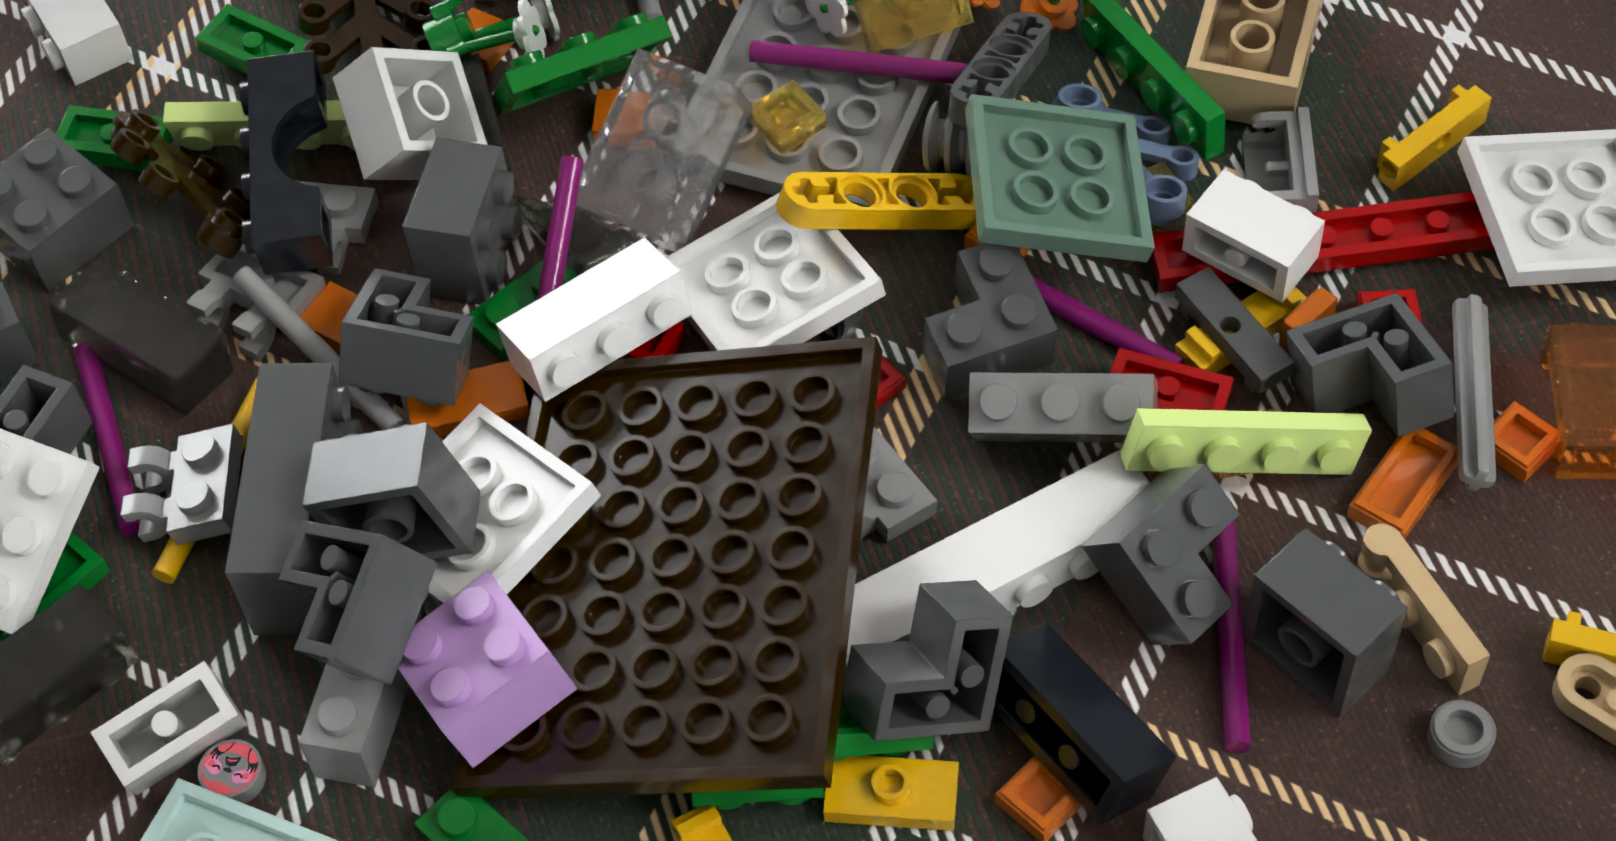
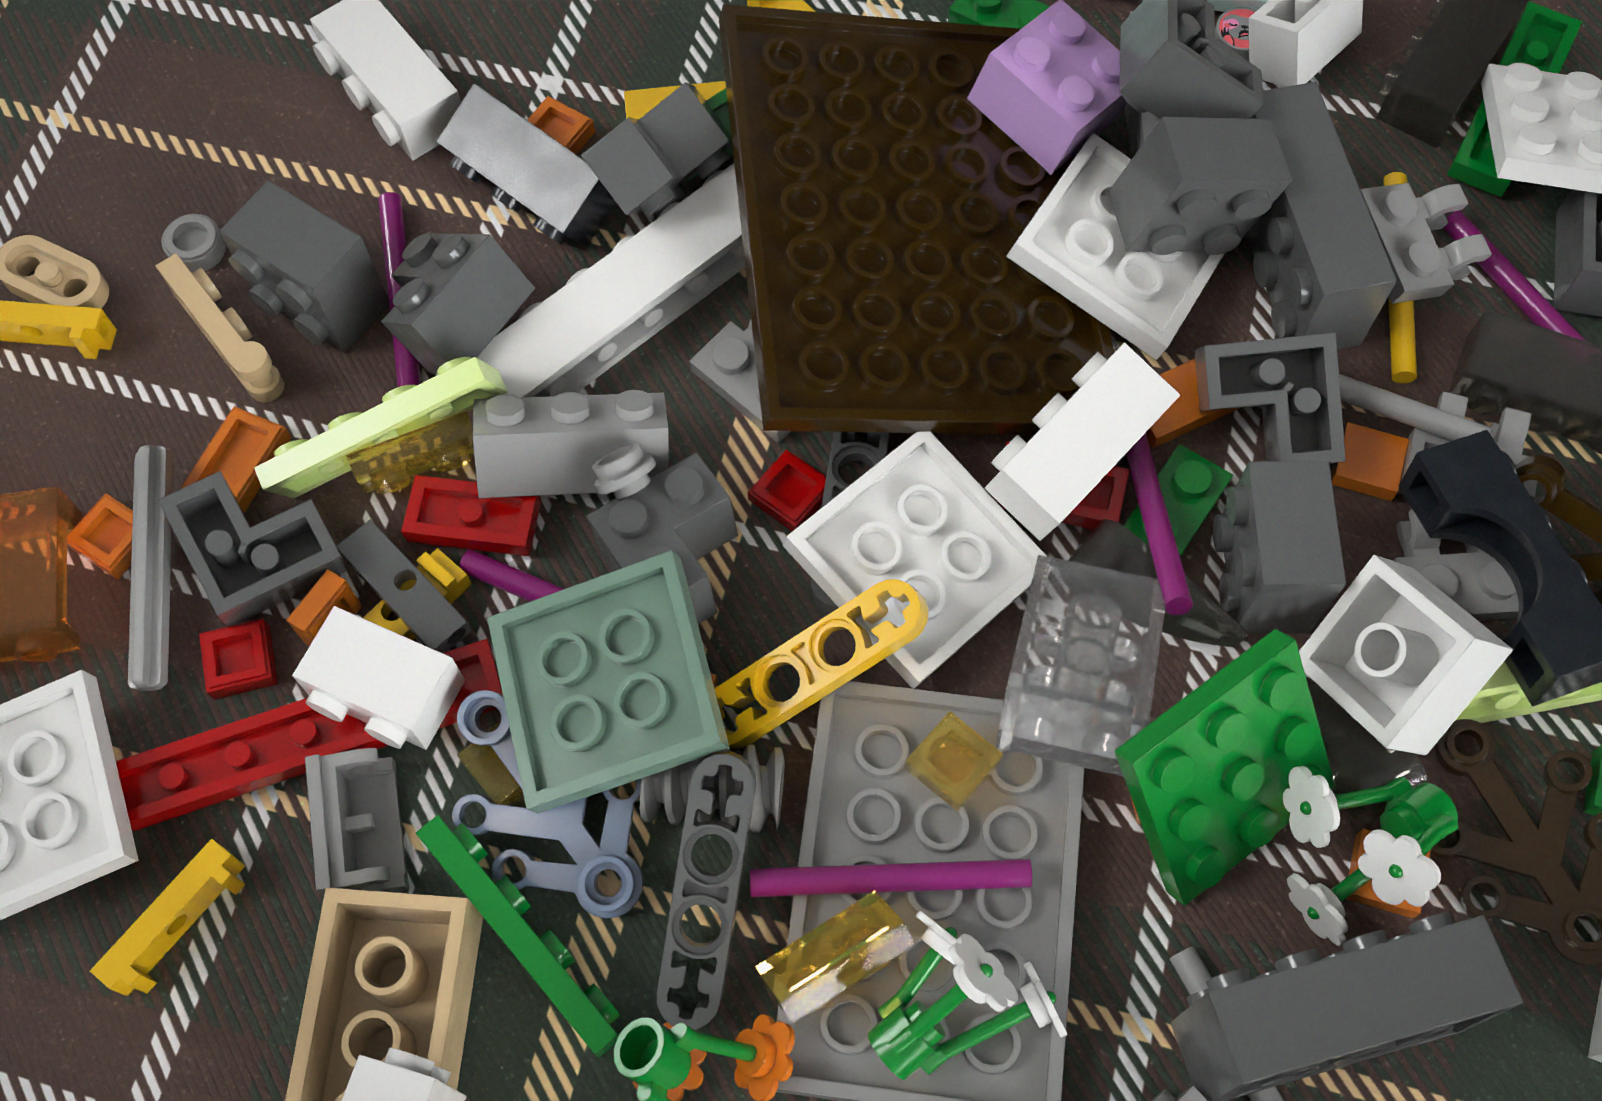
camera: 165 degrees right, 10 degrees up
none -> light grey plate [592,443,656,499]

